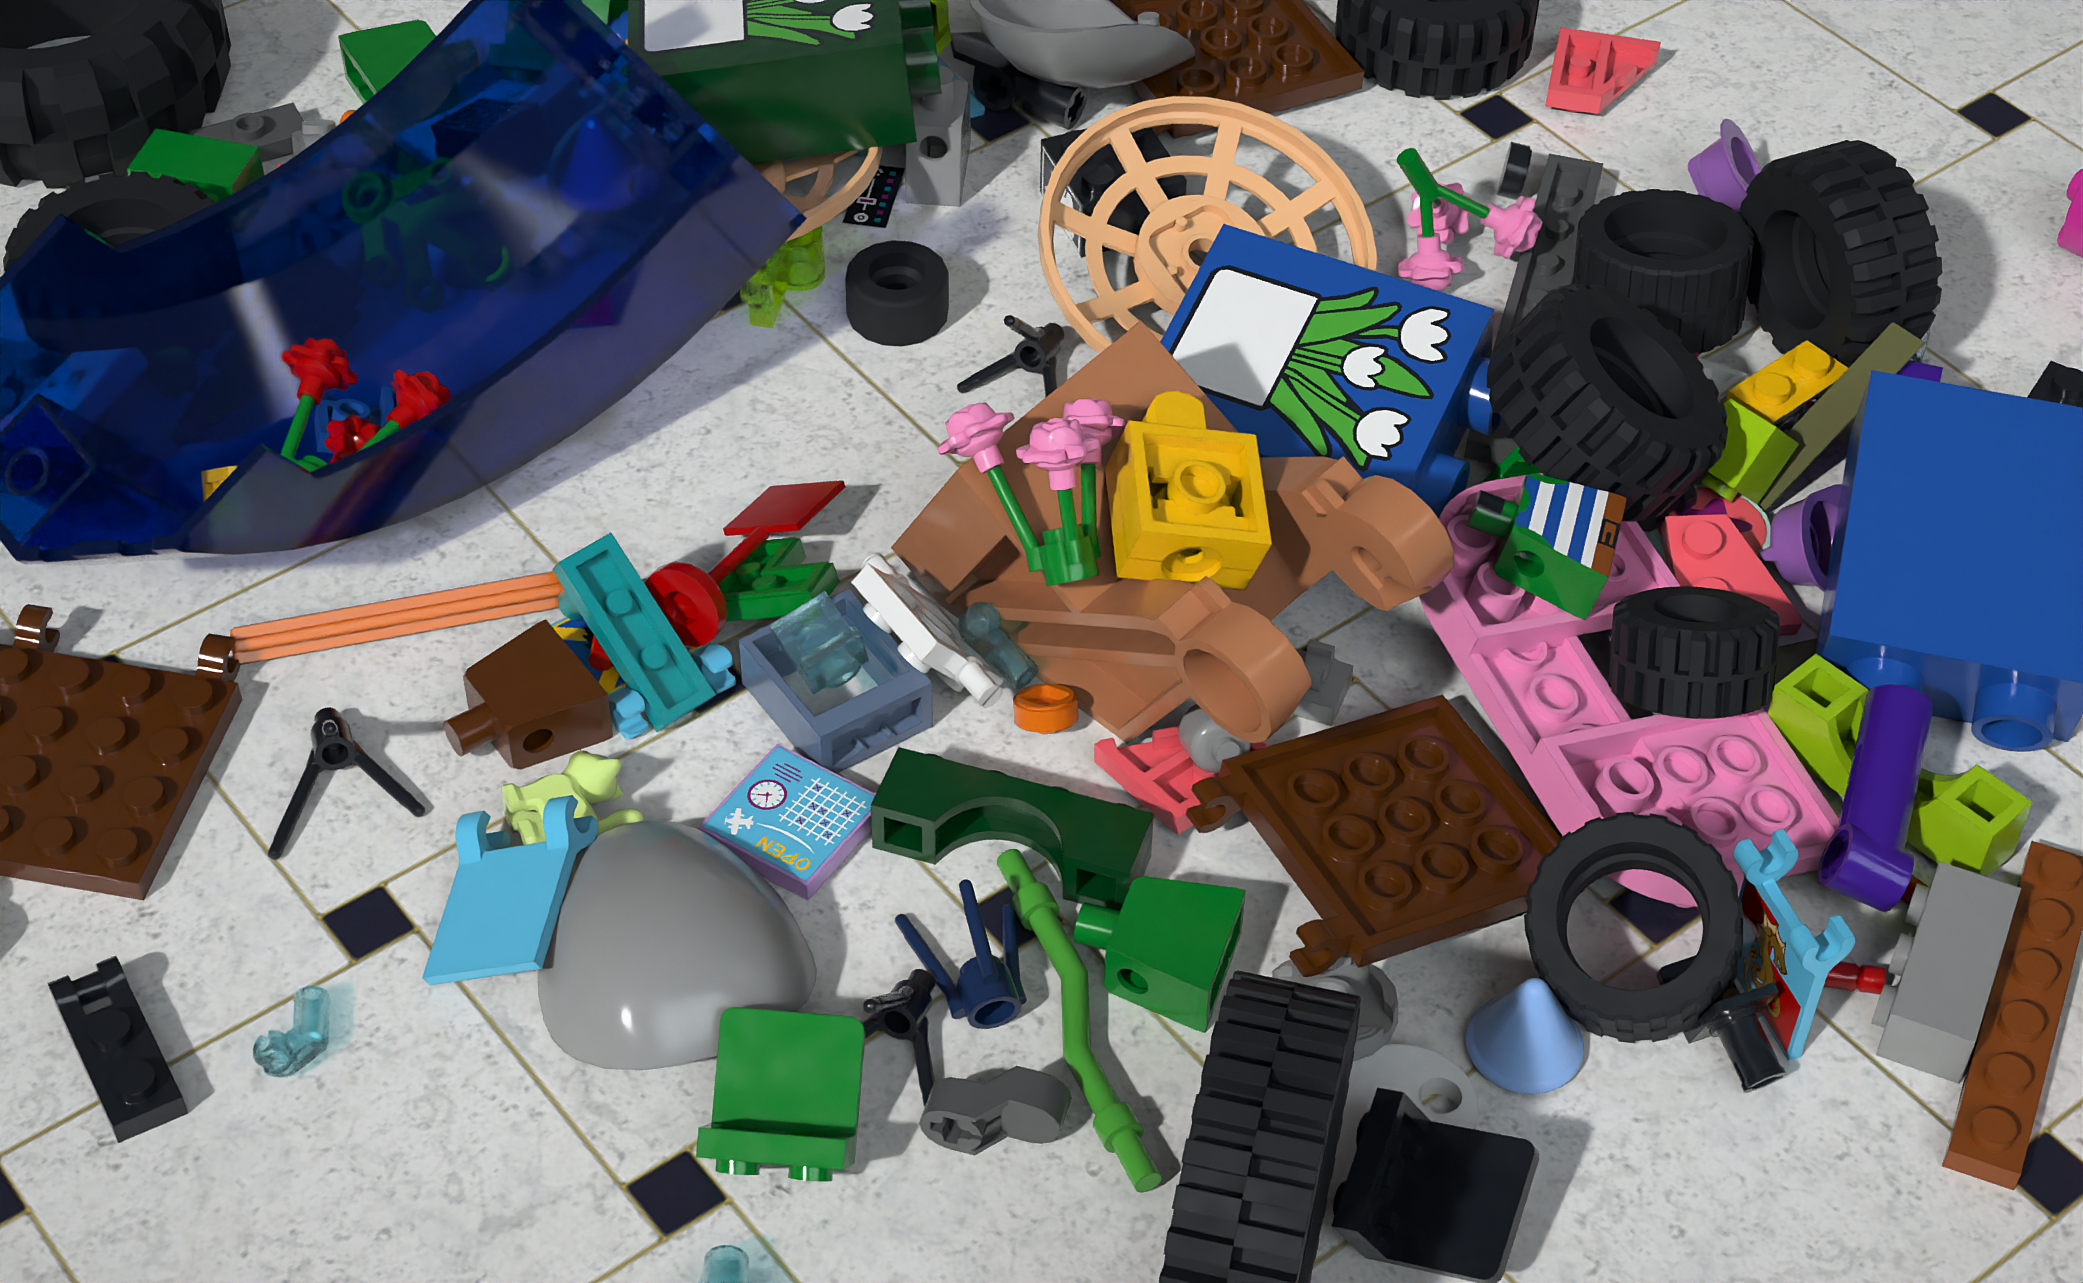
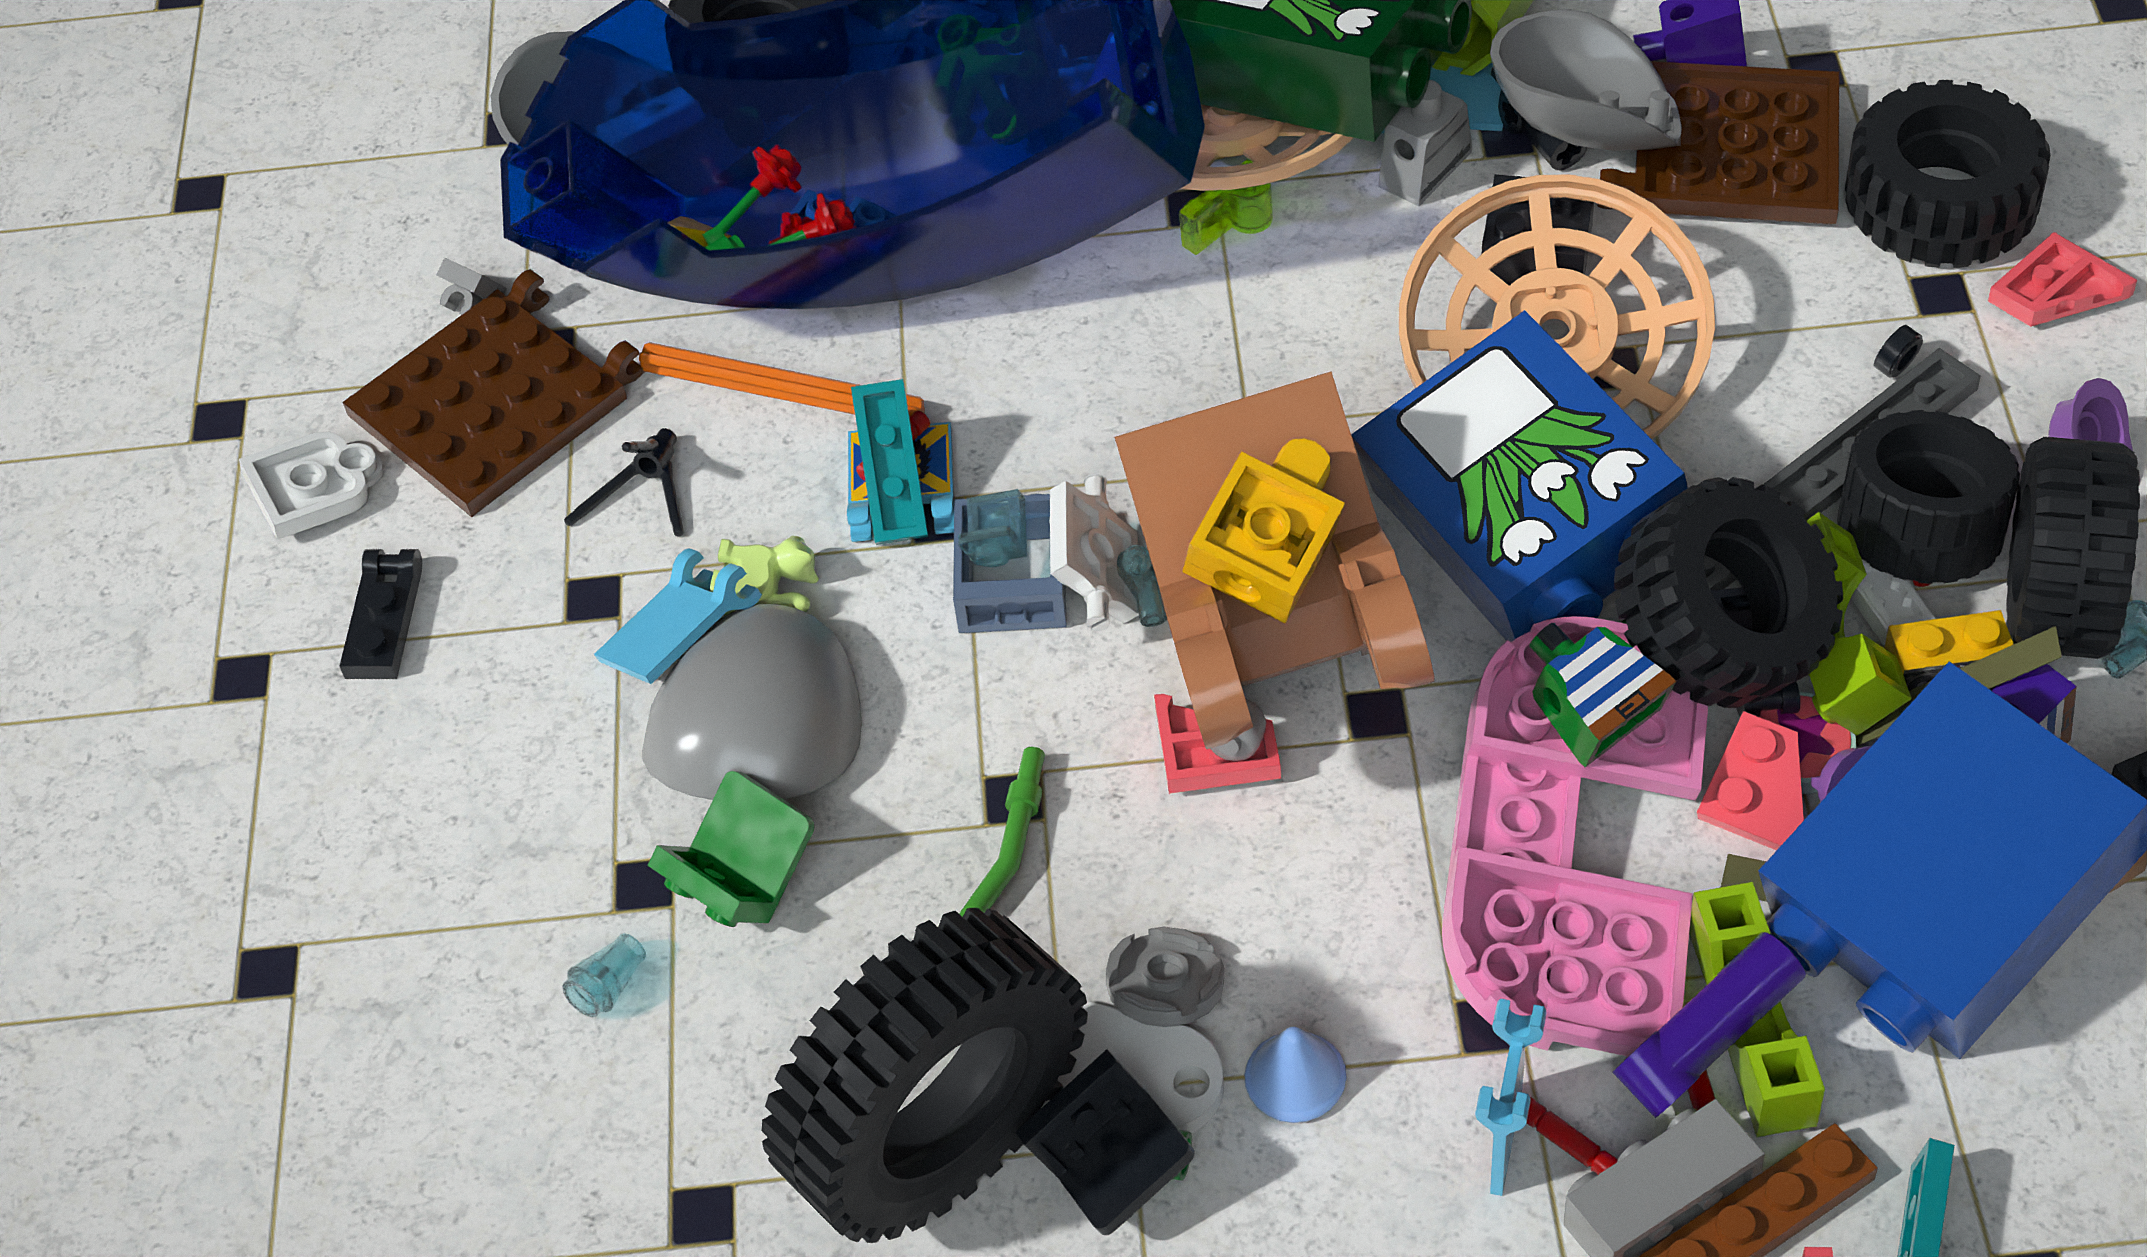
camera: 40 degrees right, 5 degrees up
clear light blue arm [252,986,330,1078] -> none
reddish brown torso [443,619,613,770] -> none
red piece [645,480,846,647] -> none
tile [698,743,876,900] -> none
green tile [718,537,840,622] -> none
black sticker [843,163,905,229] -> none
black tyre [845,240,949,346] -> none
black plant [863,969,935,1107] -> none
dark green arch [871,747,1154,911] -> none
dark blue plant [895,879,1027,1029] -> none
dark grey piece [919,1066,1072,1156] -> none
plant [937,398,1126,586] -> none
black plant [957,315,1065,398] -> none
orange tile [1013,684,1079,735] -> none
green torso [1073,876,1246,1033] -> none
reddish brown plate [1186,694,1585,977] -> none
light grey tile [1291,639,1354,726] -> none
bright pink plant [1396,148,1542,291] -> none
black tyre [1524,812,1743,1043] -> none
black tyre [1608,586,1780,719] -> none
black bracket [1656,955,1787,1093] -> none

